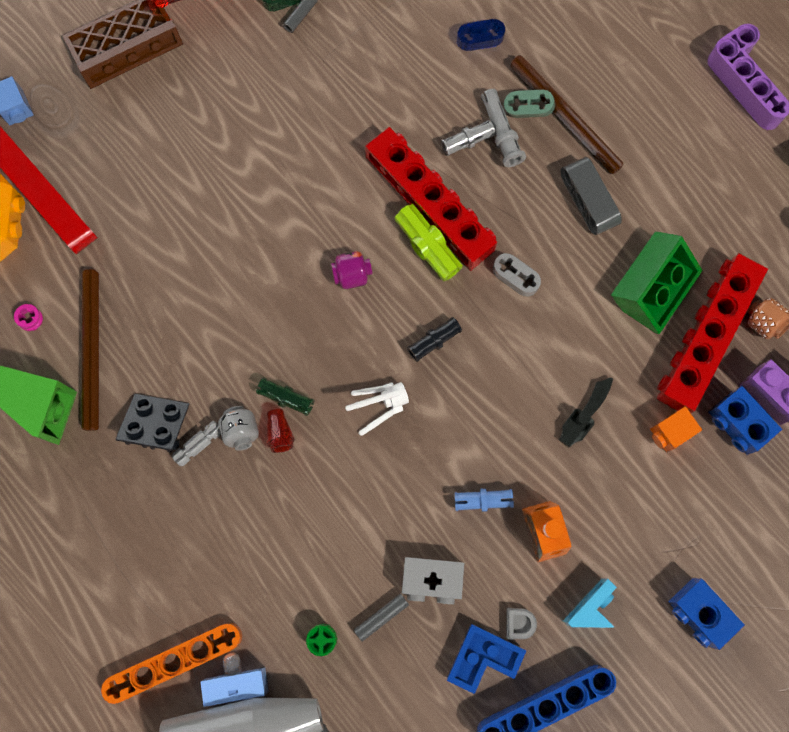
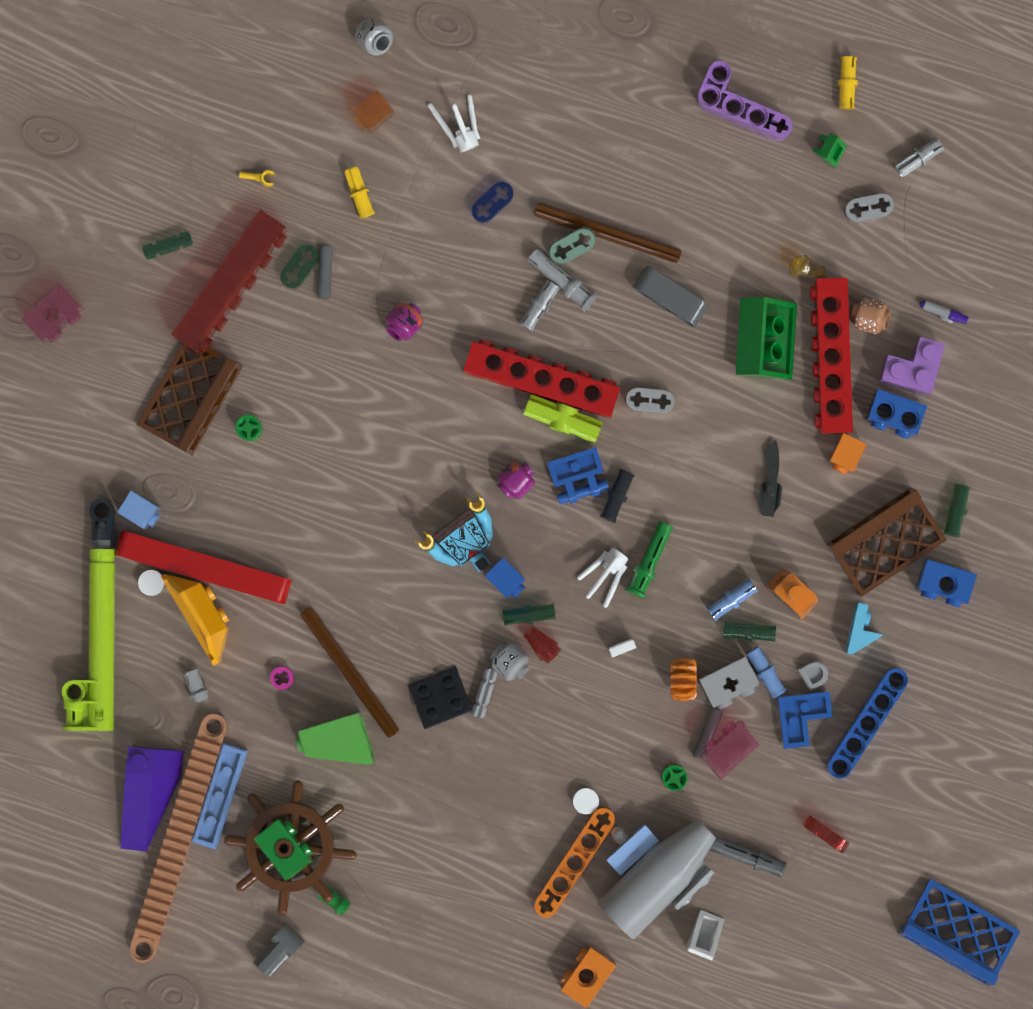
camera: 30 degrees left, 10 degrees up
none -> green wheel [235,415,263,442]
none -> magenta head [385,303,423,341]
none -> torso [415,493,493,572]
none -> blue brick [485,558,525,598]
none -> blue plate [547,447,609,505]
none -> white tile [573,788,599,814]
none -> white tile [608,639,636,657]
none -> green pin [624,521,674,599]
none -> orange gear [670,658,697,701]
none -> clear pink bracket [700,721,759,779]
none -> clear green pin [724,622,776,642]
none -> medium blue pin [745,646,786,698]
none -> clear yellow plate [789,255,826,277]
none -> reddish brown fence [826,488,947,597]
none -> clear green pin [943,484,971,538]

